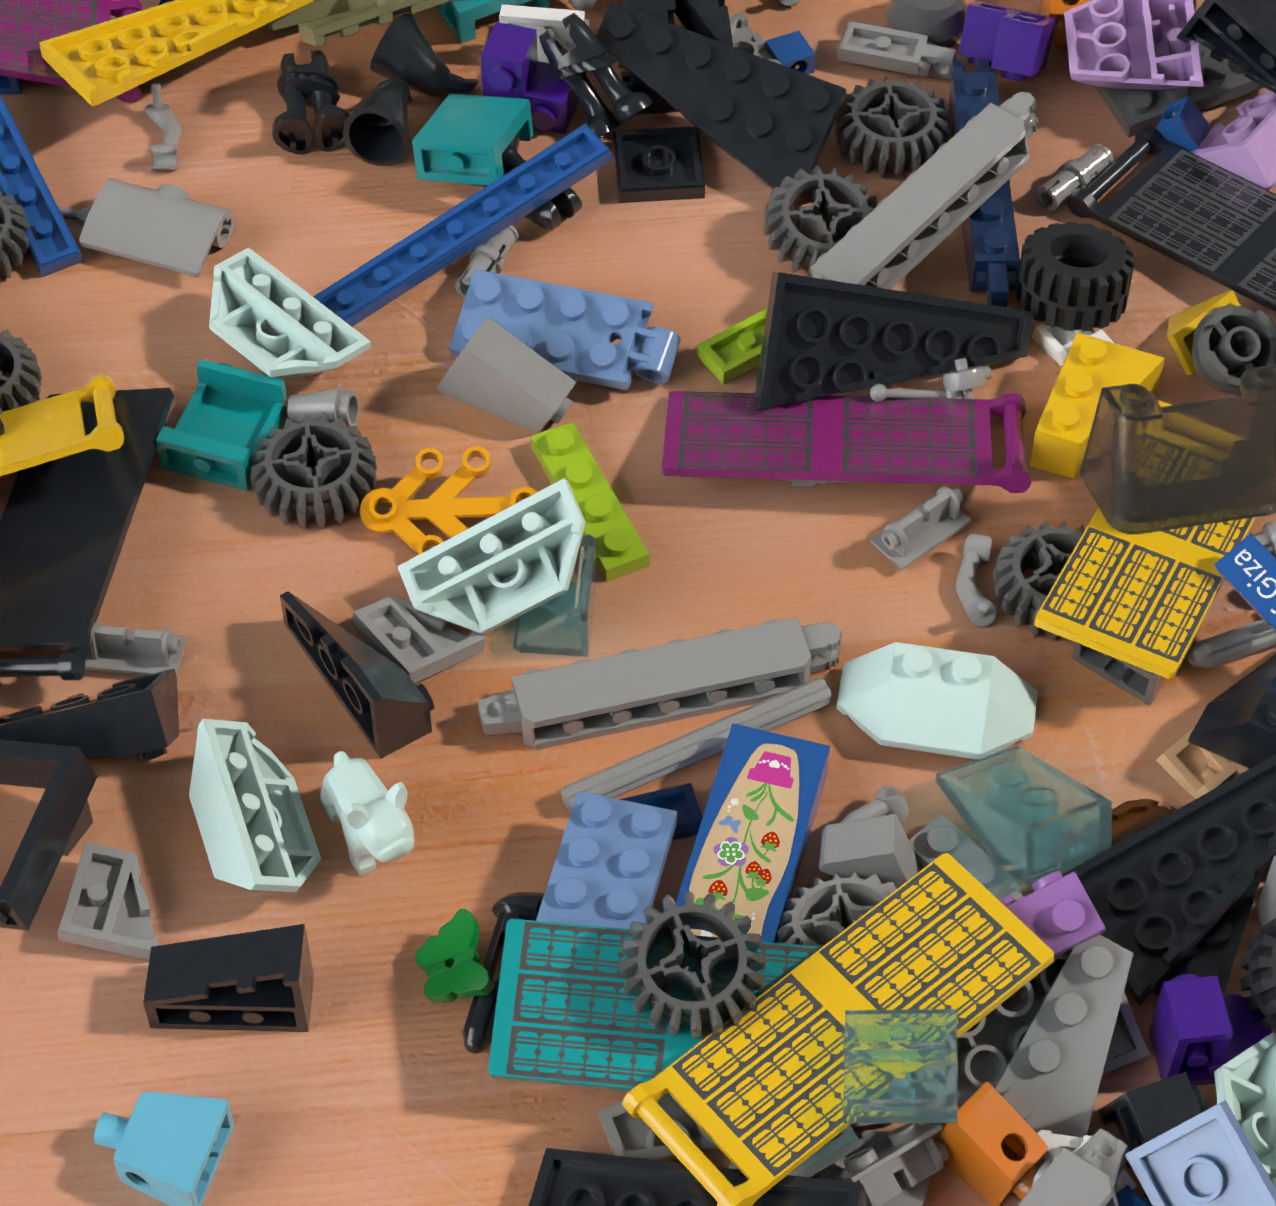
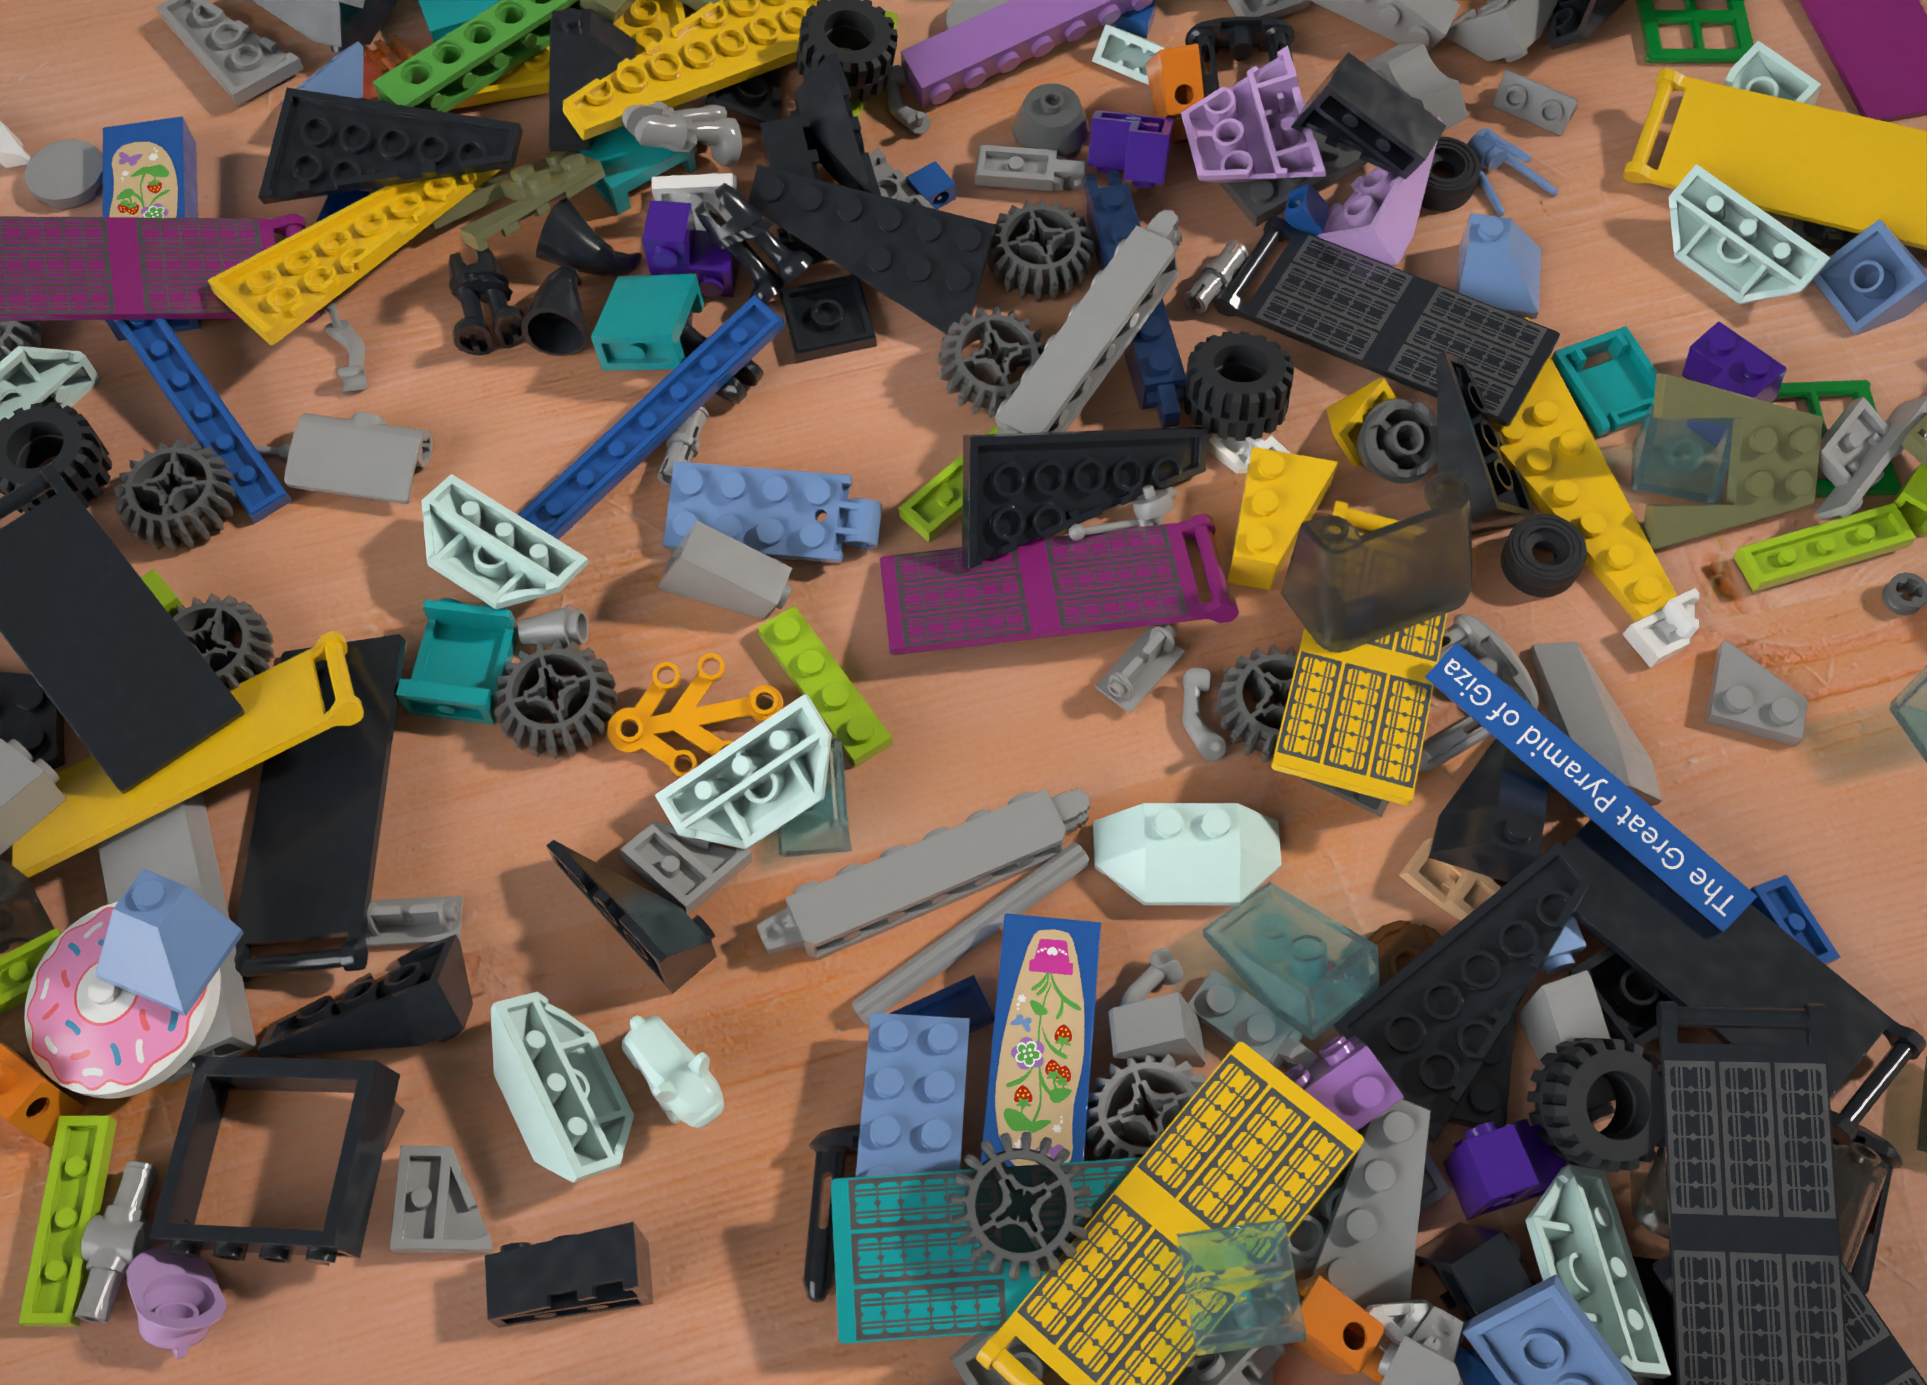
camera: 10 degrees left, 10 degrees up
green animal [415,909,495,1003] -> none

